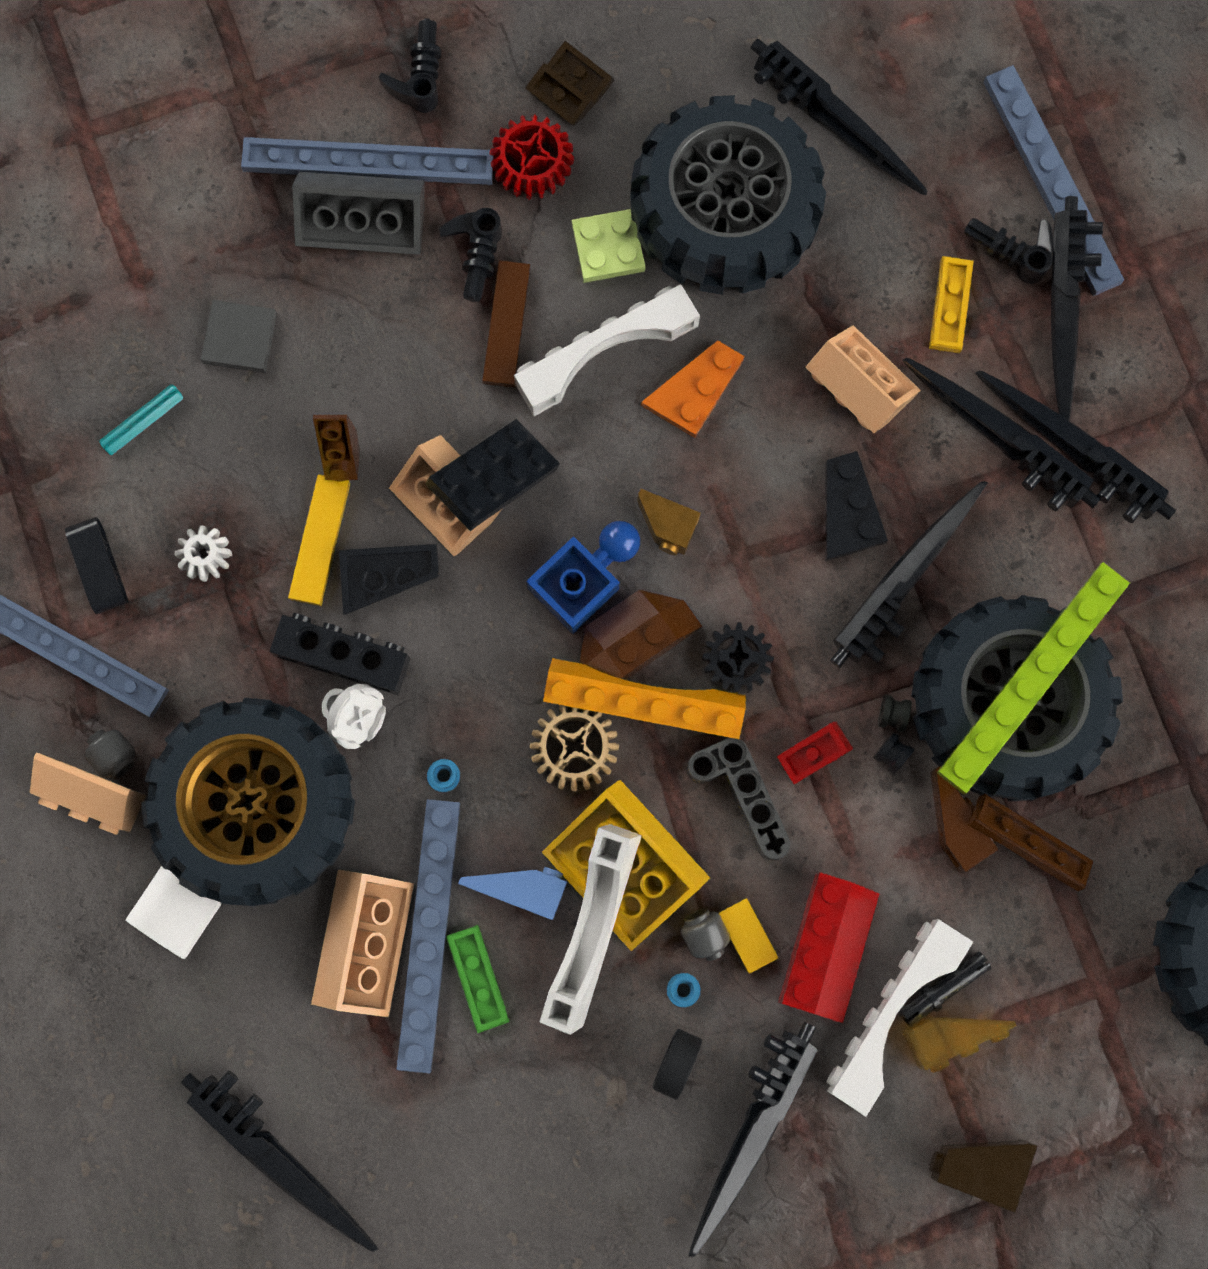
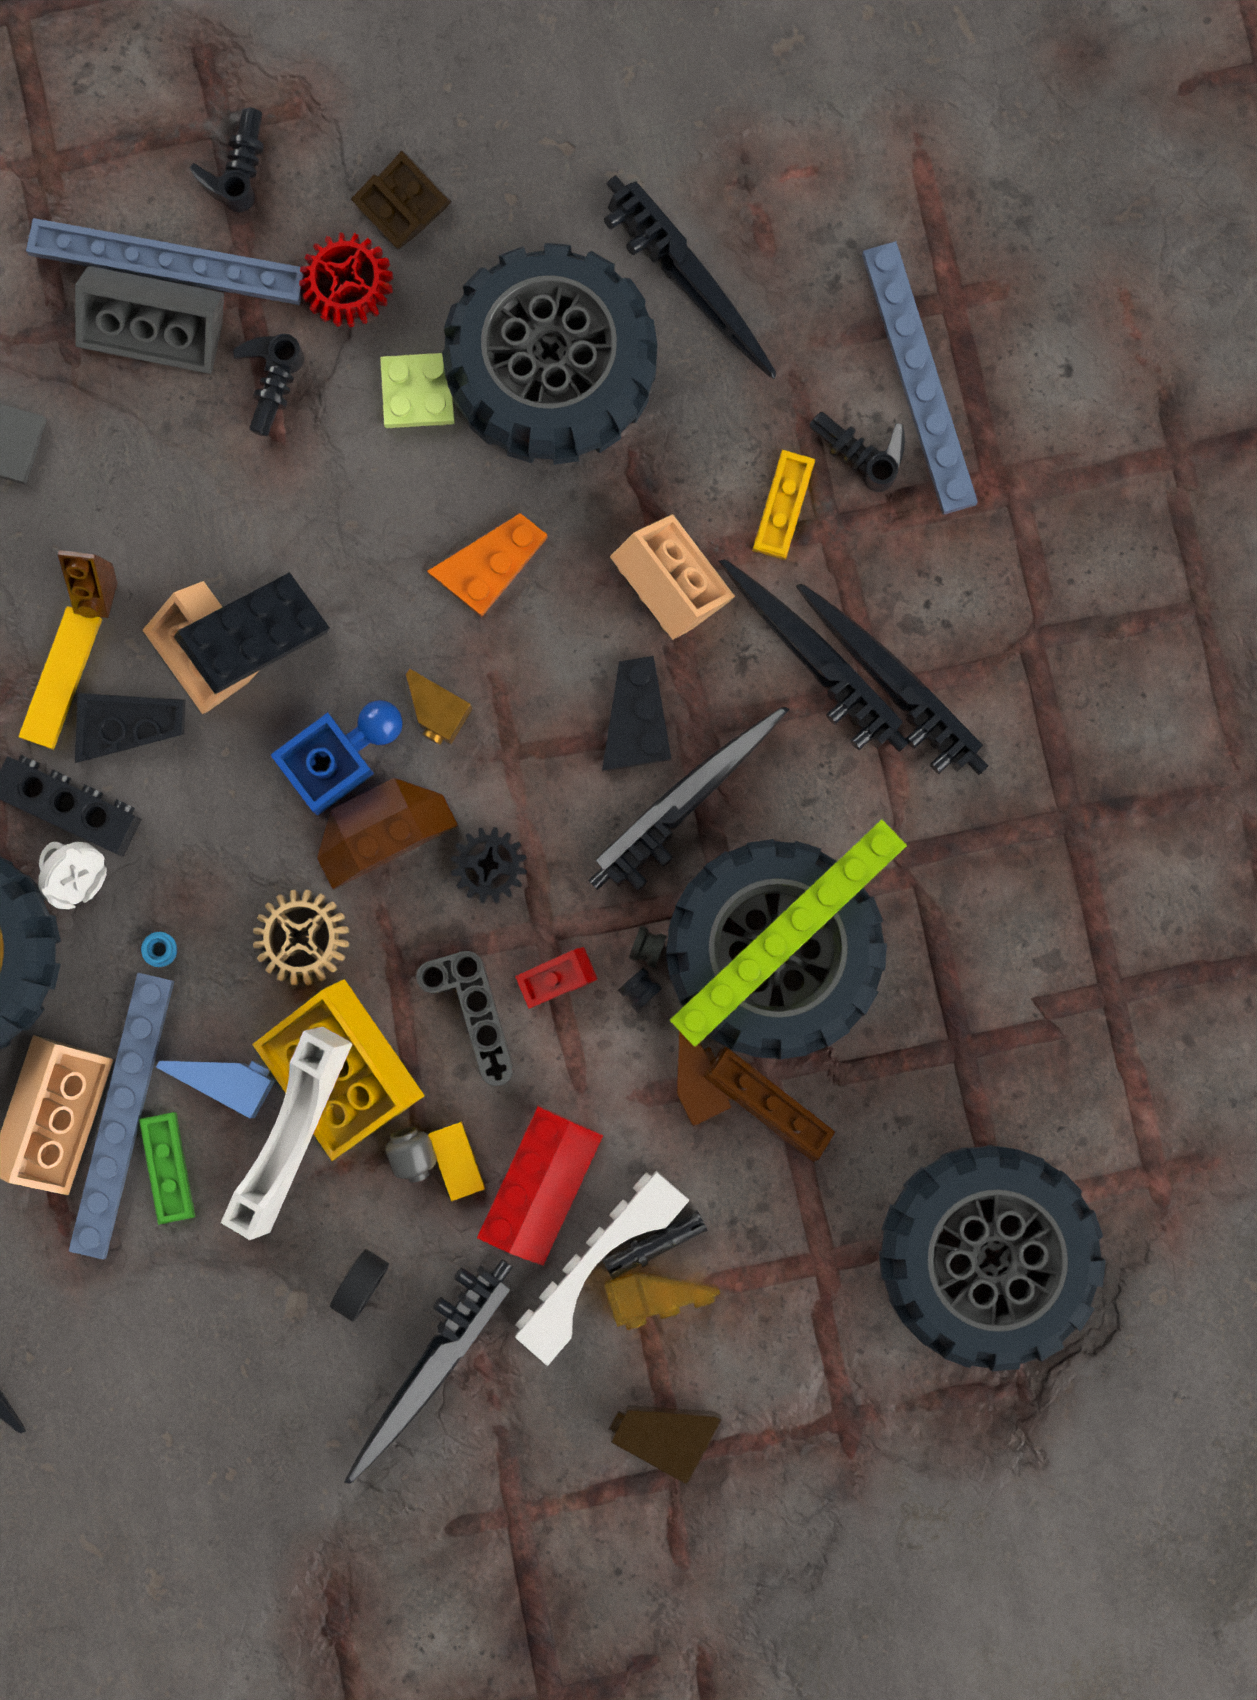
camera: 10 degrees right, 5 degrees up
reddish brown tile [482,260,531,388] -> none
white arch [514,284,700,416] -> none
light orange arch [543,658,746,739] -> none
dark azure plate [667,973,700,1007] -> none
black piece [1051,196,1103,421] -> none

